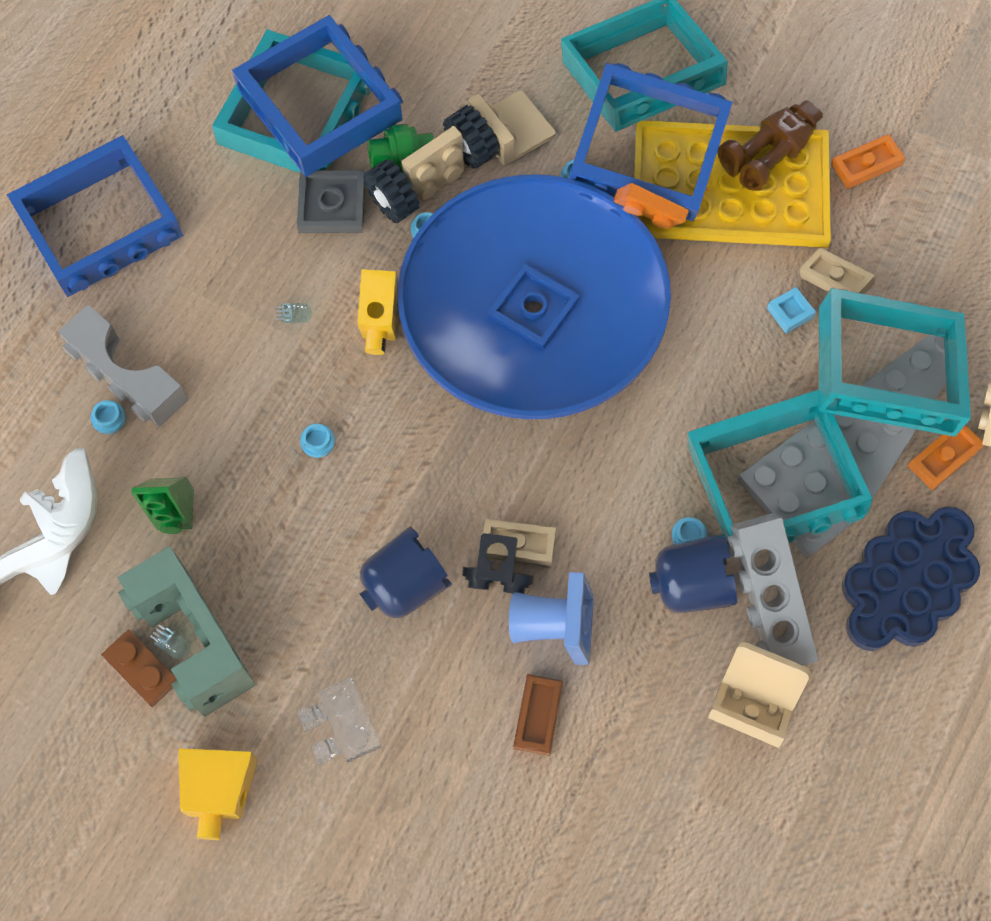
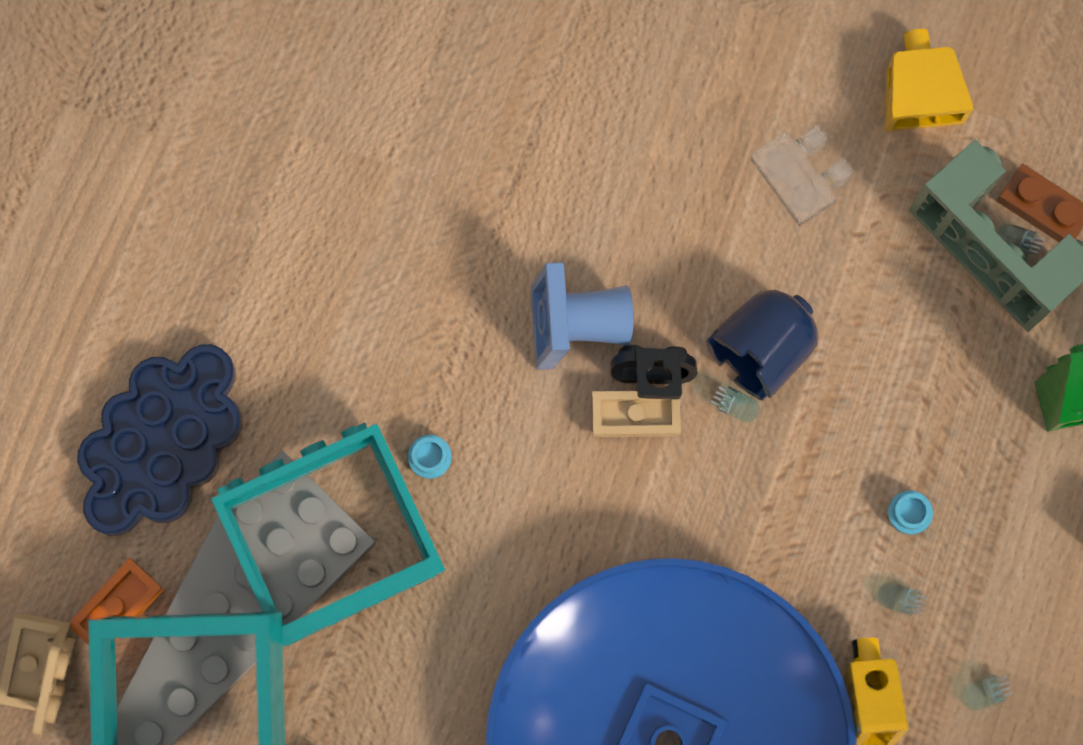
camera: 170 degrees right, 10 degrees up
dark orange tile [513,674,563,756] -> none
dark blue cylinder [649,534,738,613] -> none
tan bracket [708,642,811,748] -> none
light grey brick [728,513,818,665] -> none
none -> clear light blue piece [711,386,760,423]
none -> clear light blue piece [877,582,928,616]

